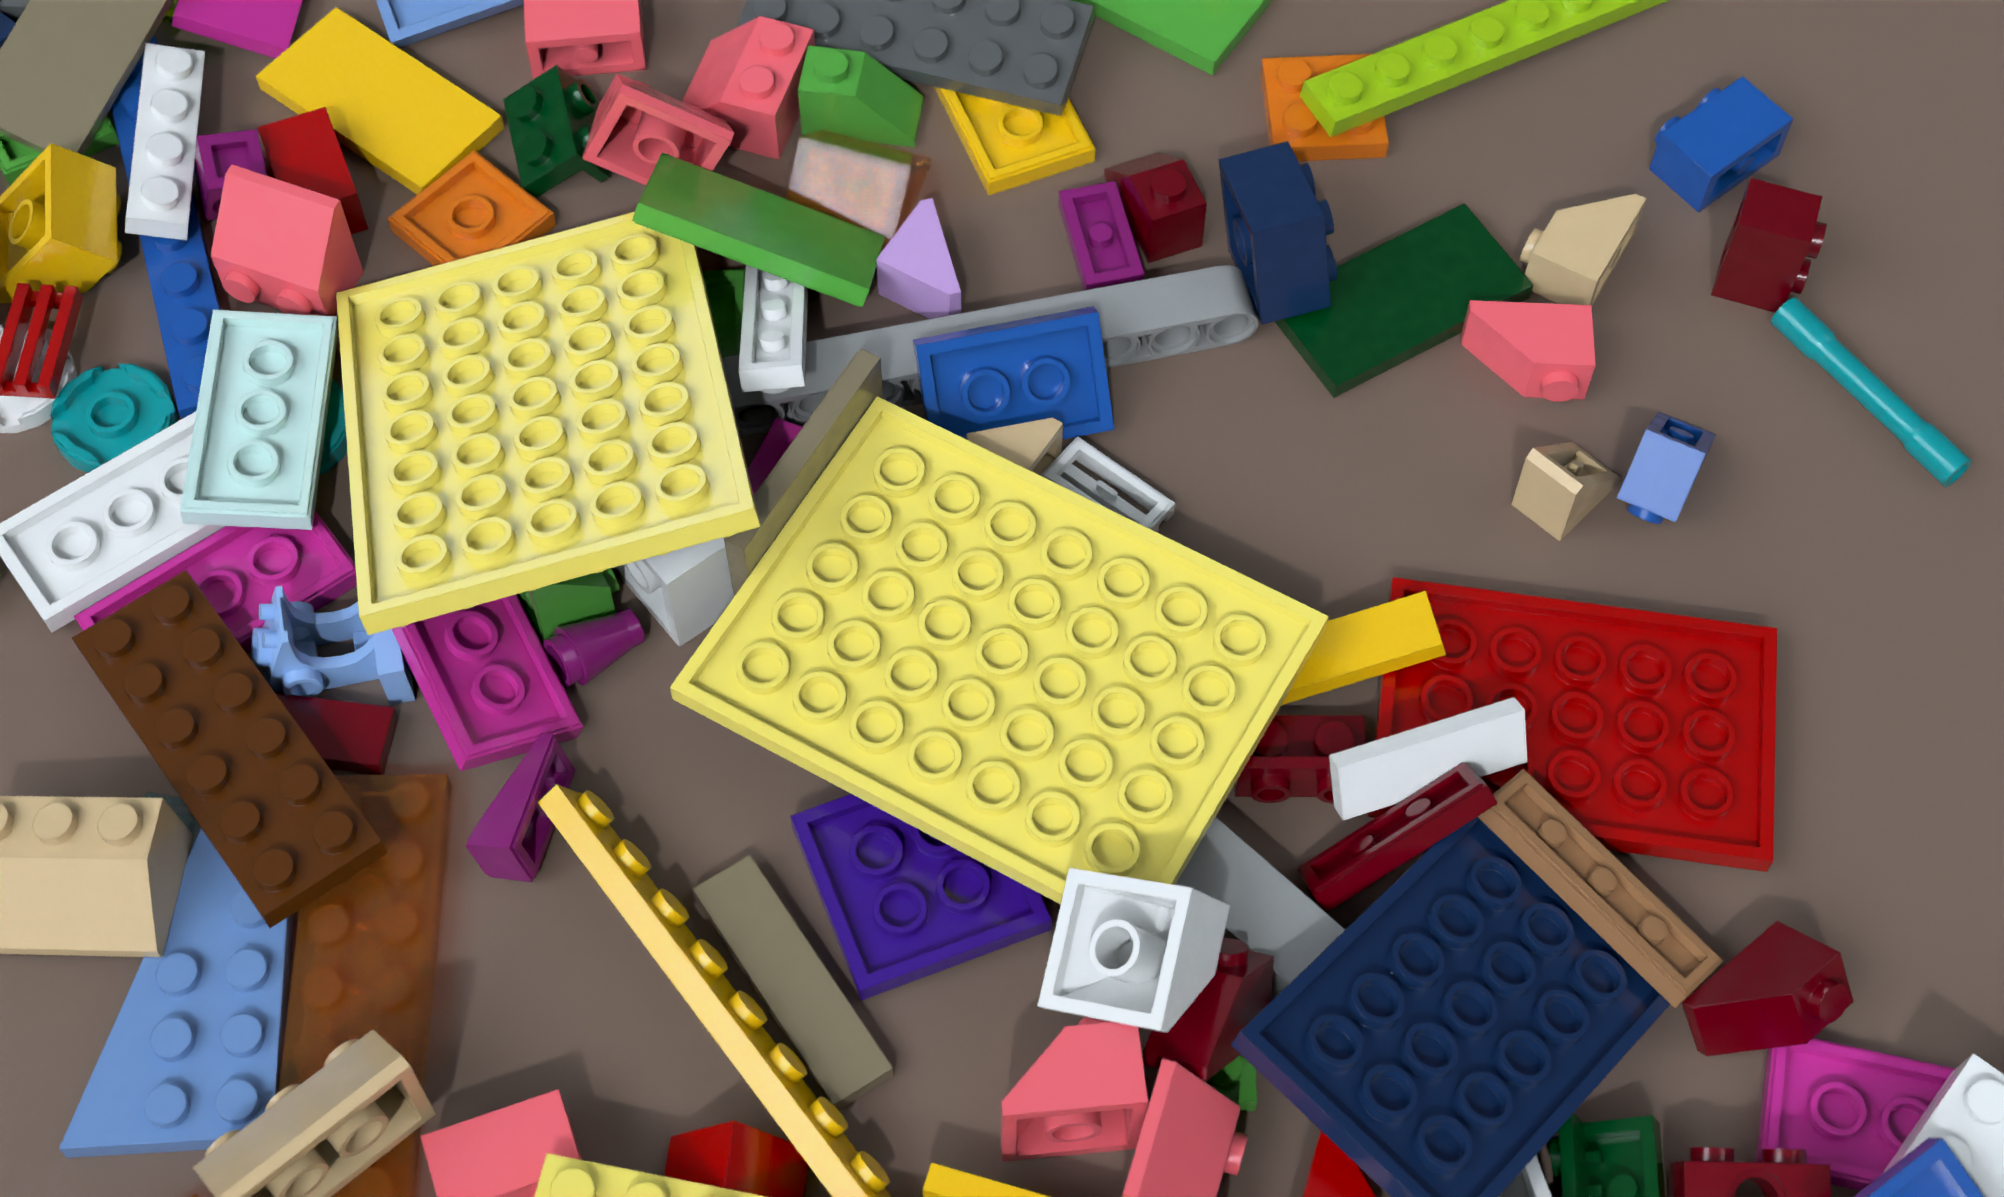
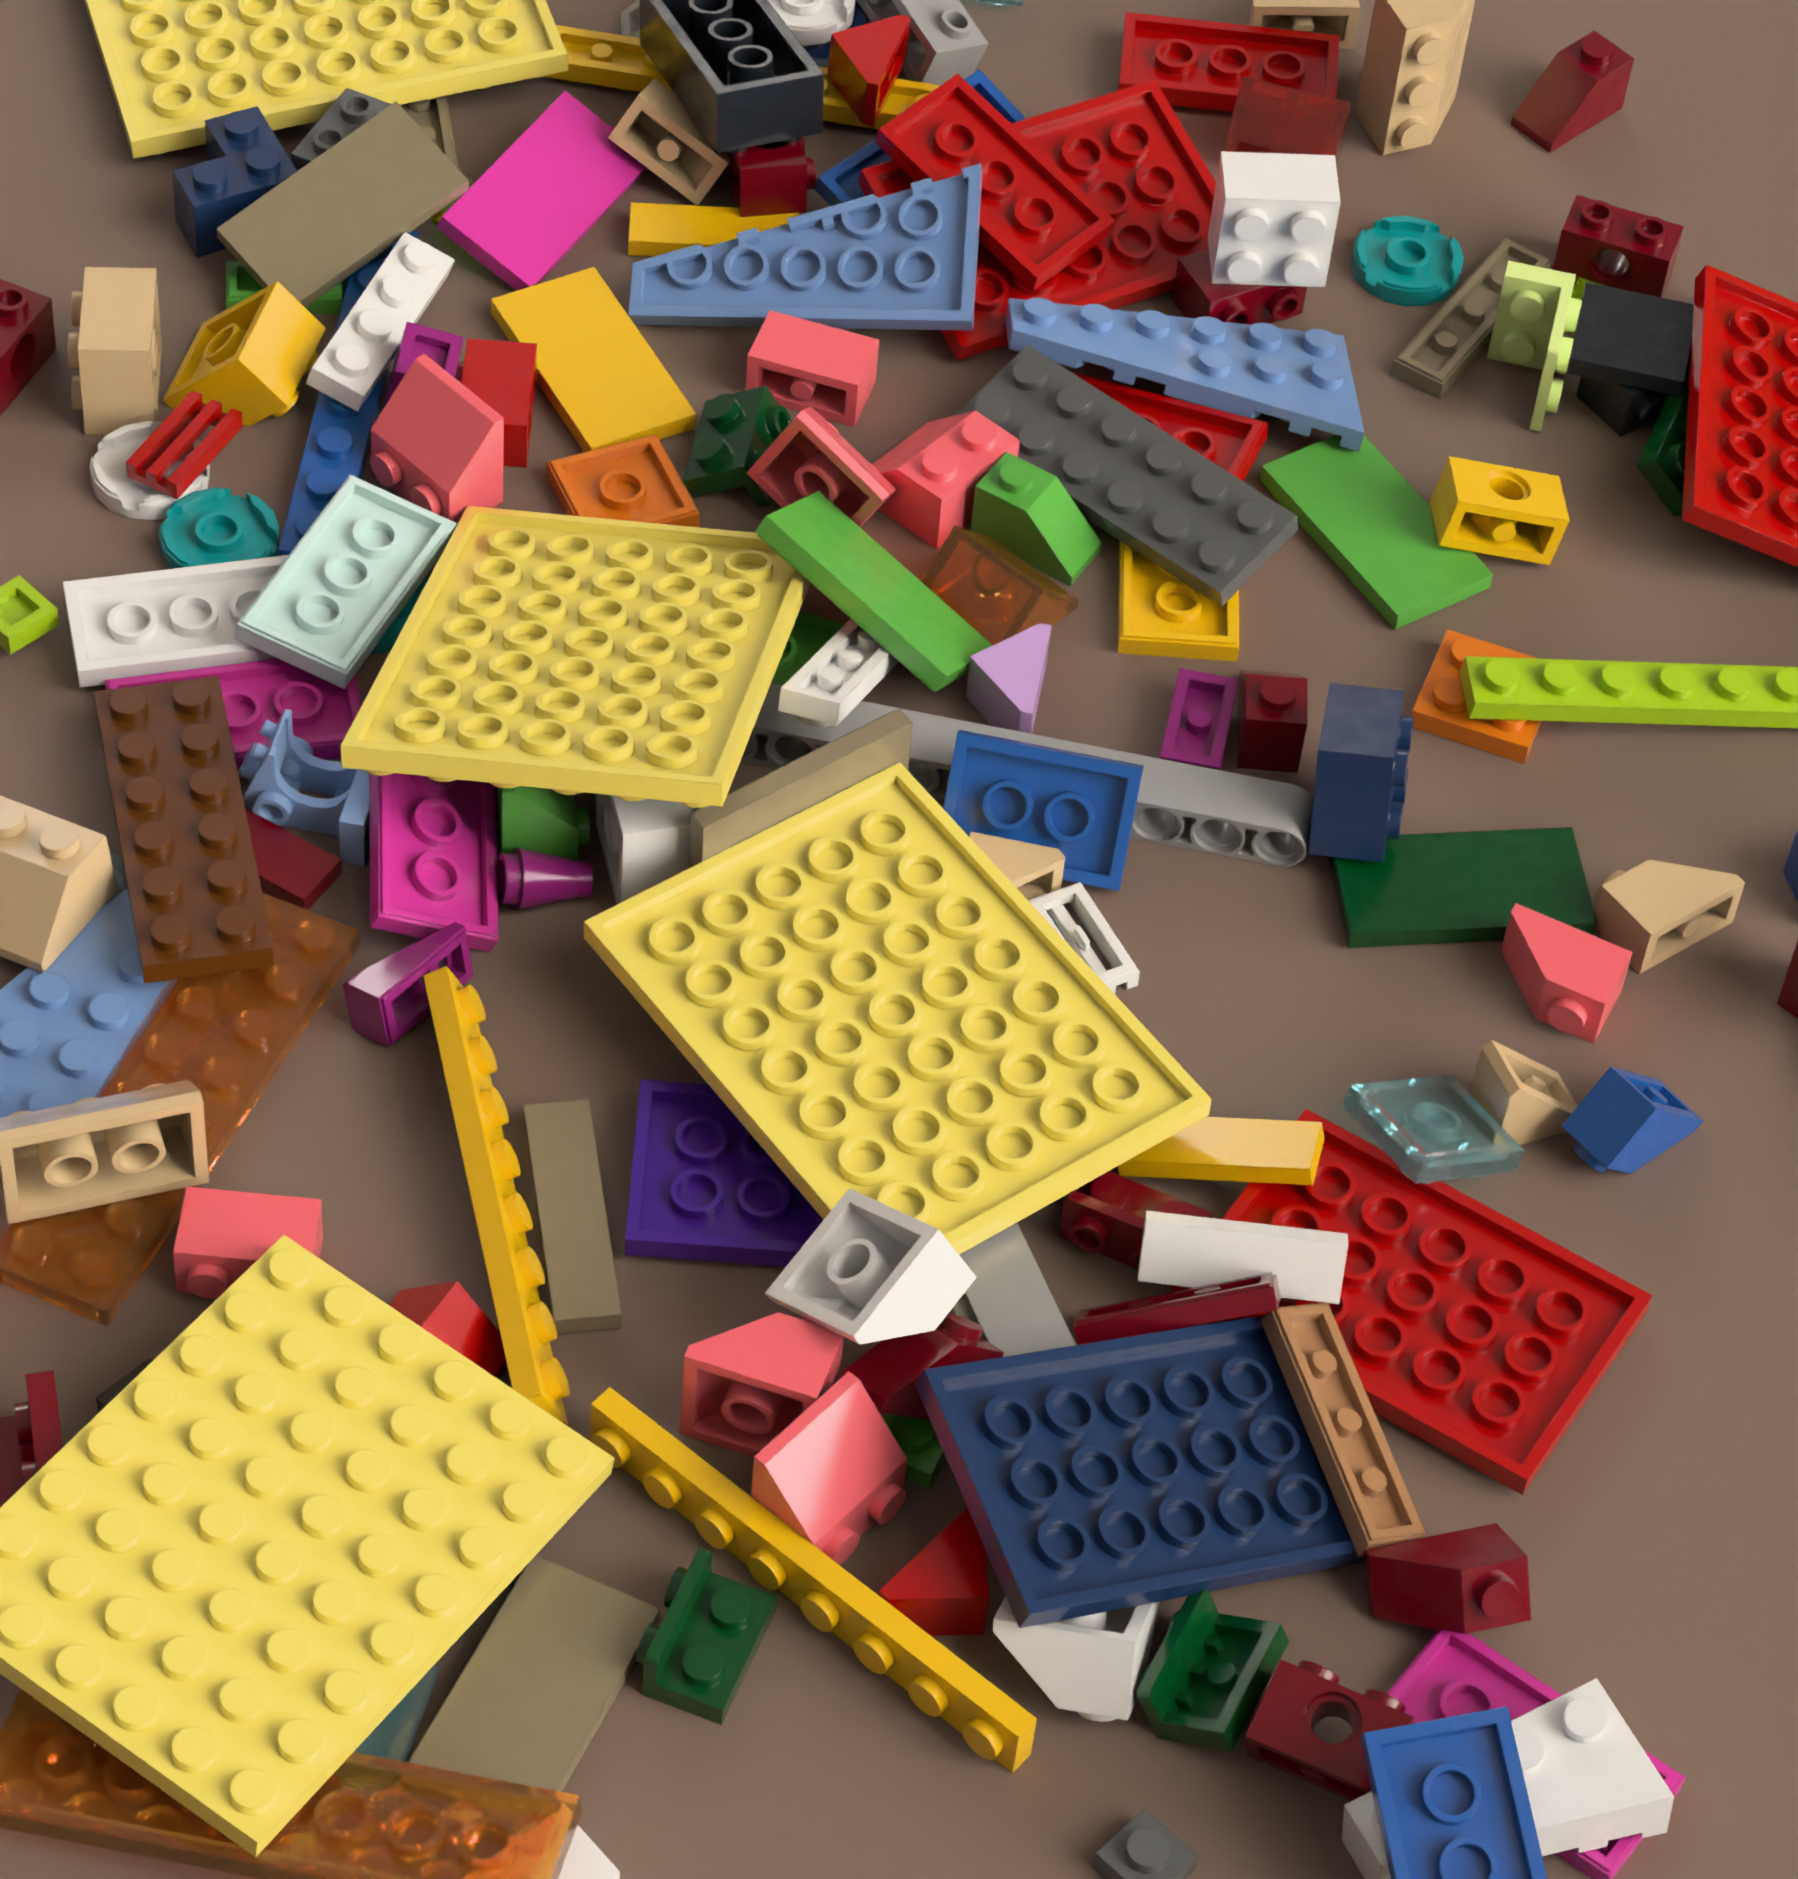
camera: 20 degrees right, 10 degrees down
none -> clear light blue plate [1342,1074,1525,1184]

